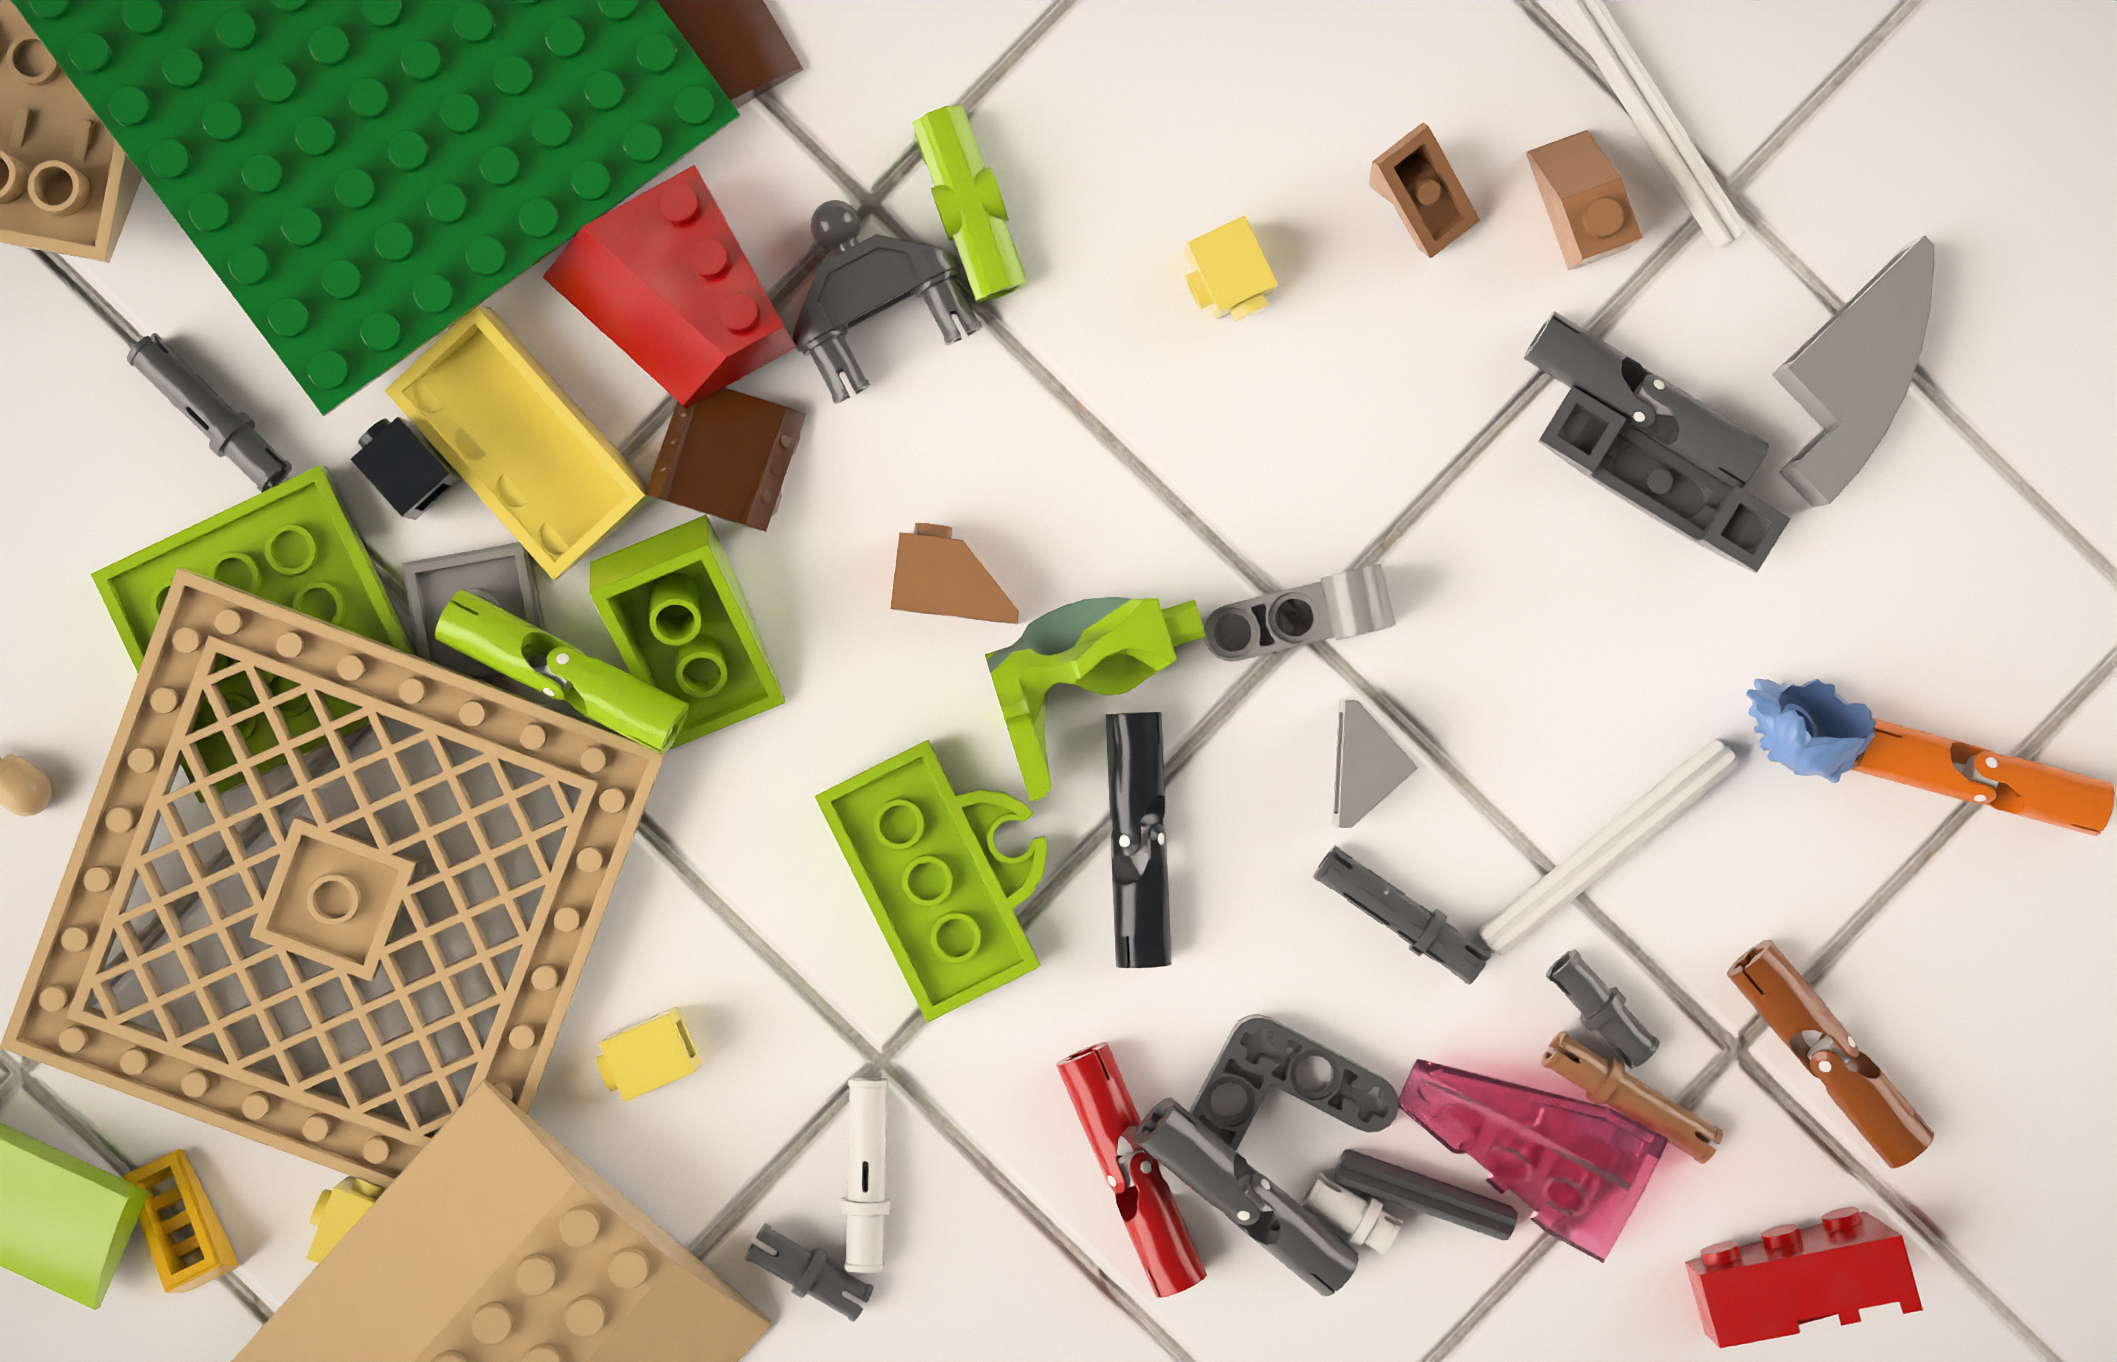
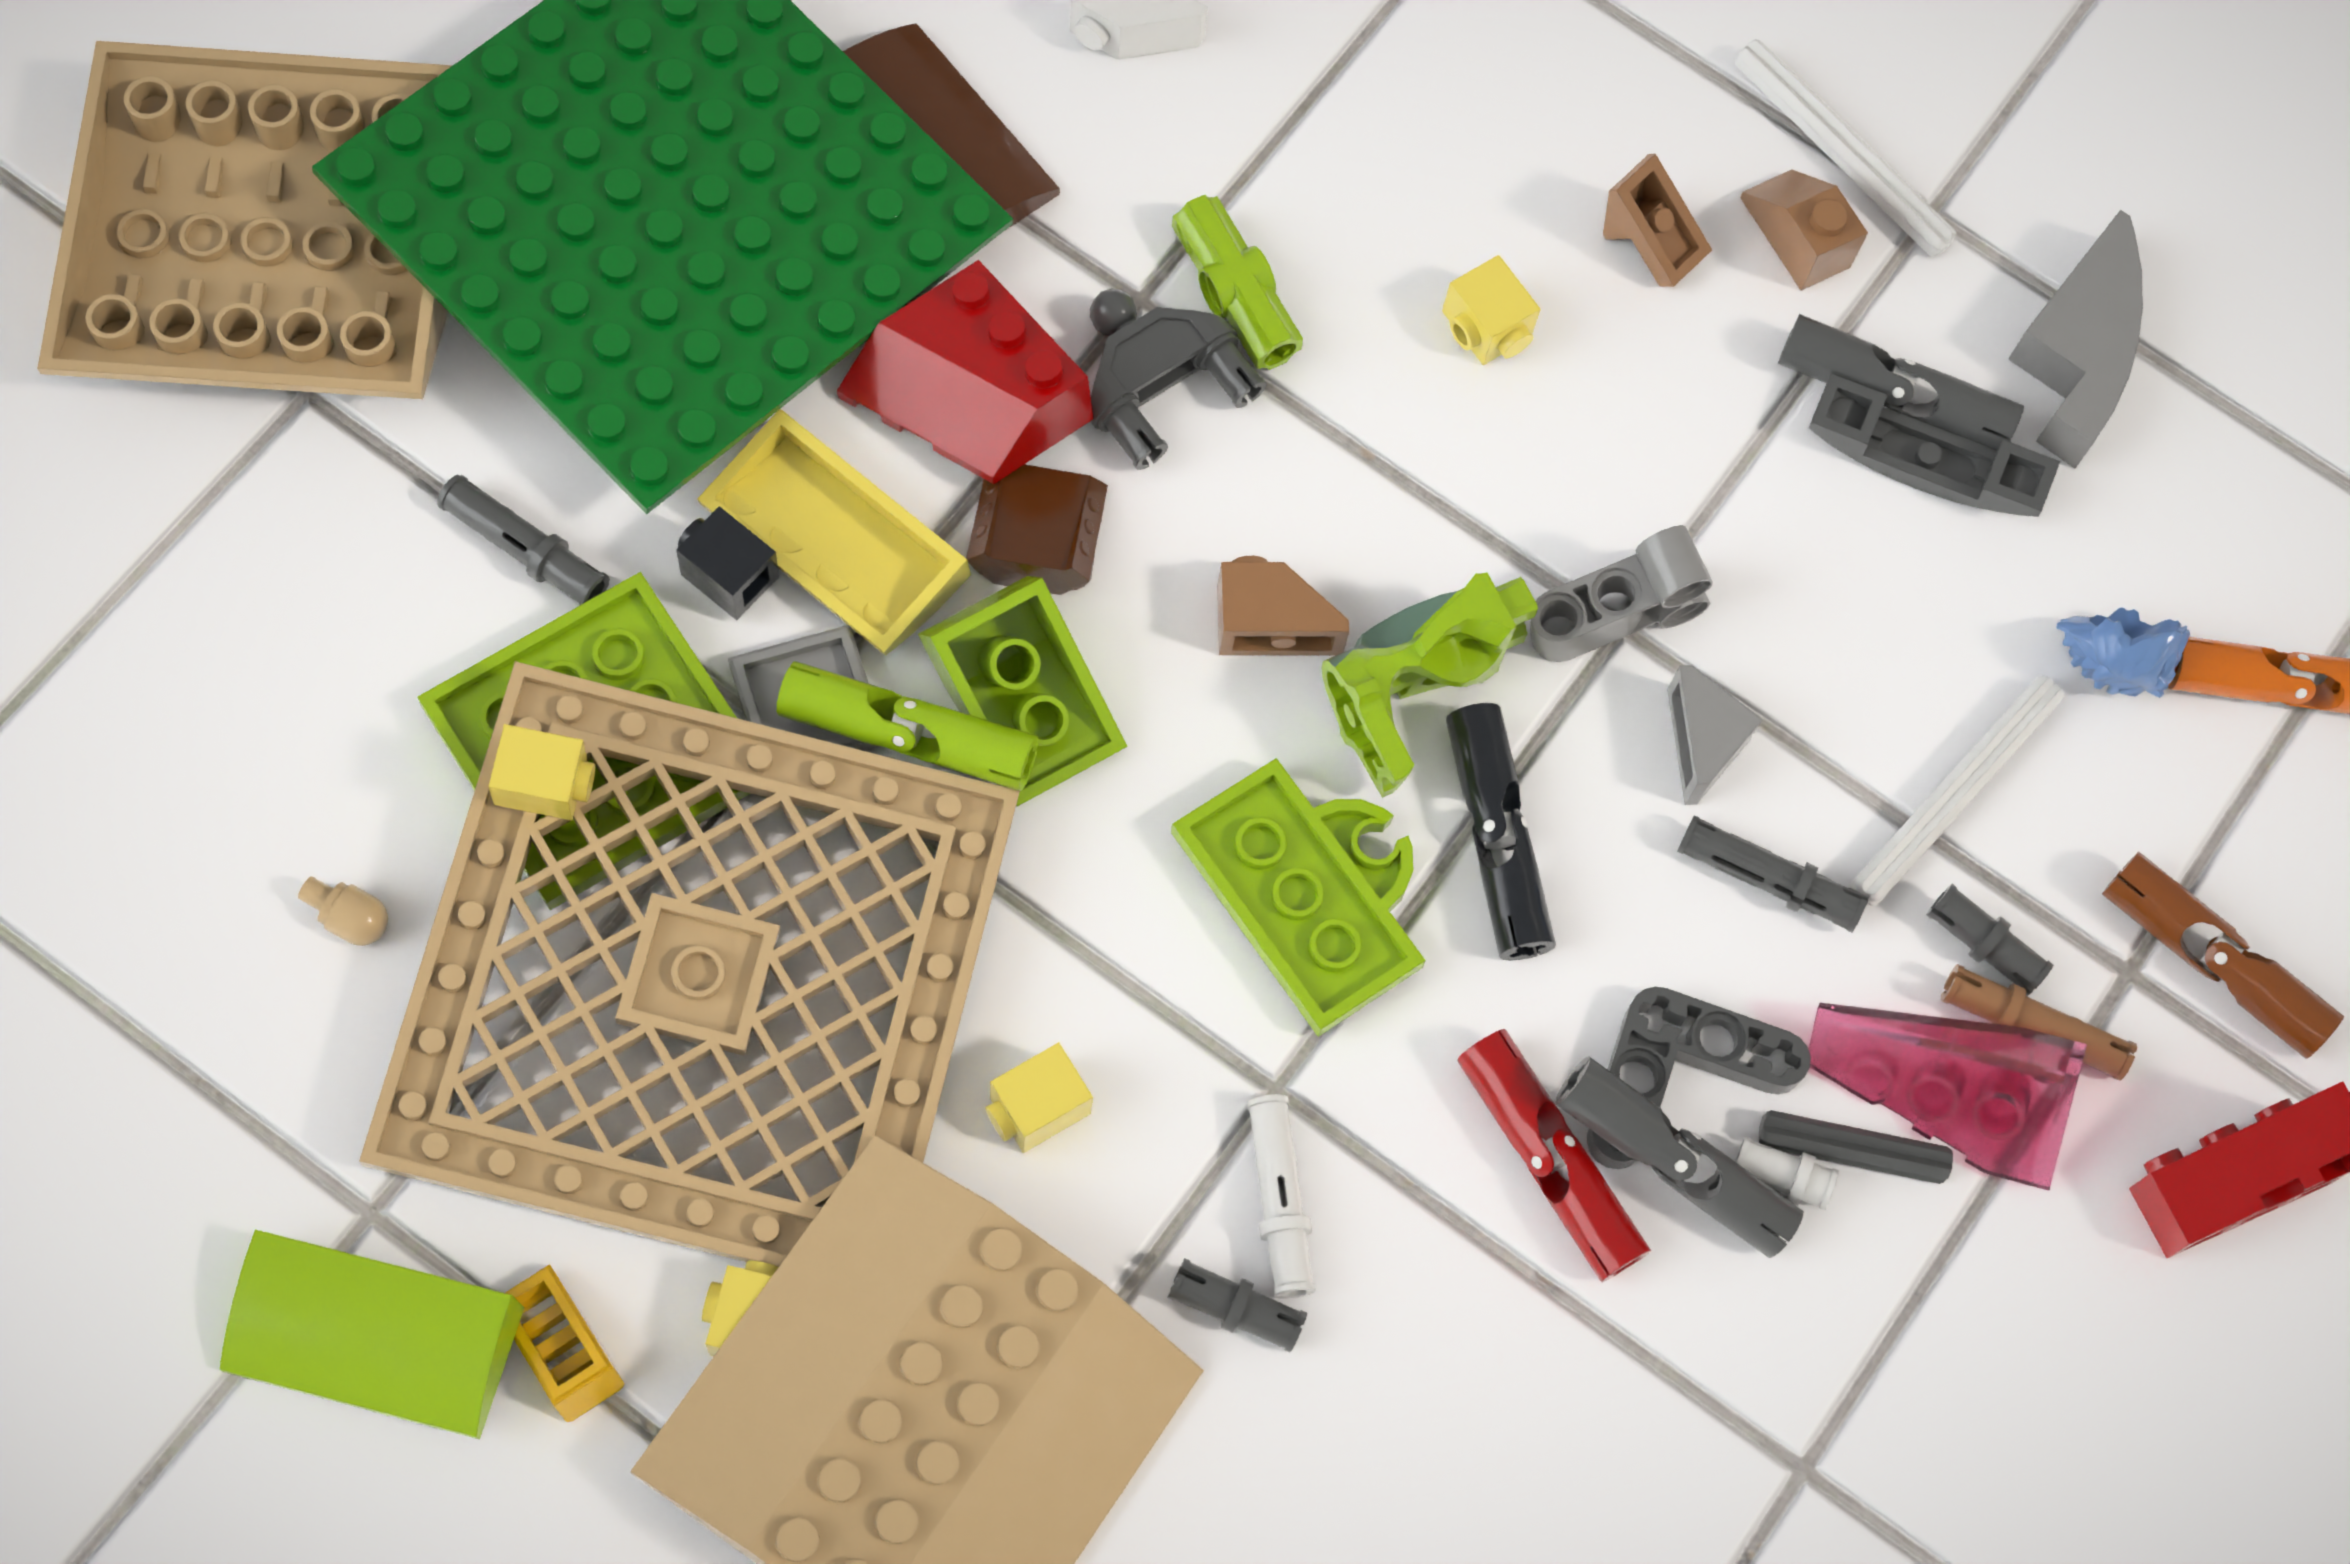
camera: 20 degrees left, 20 degrees down
none -> light yellow brick [488,724,595,820]

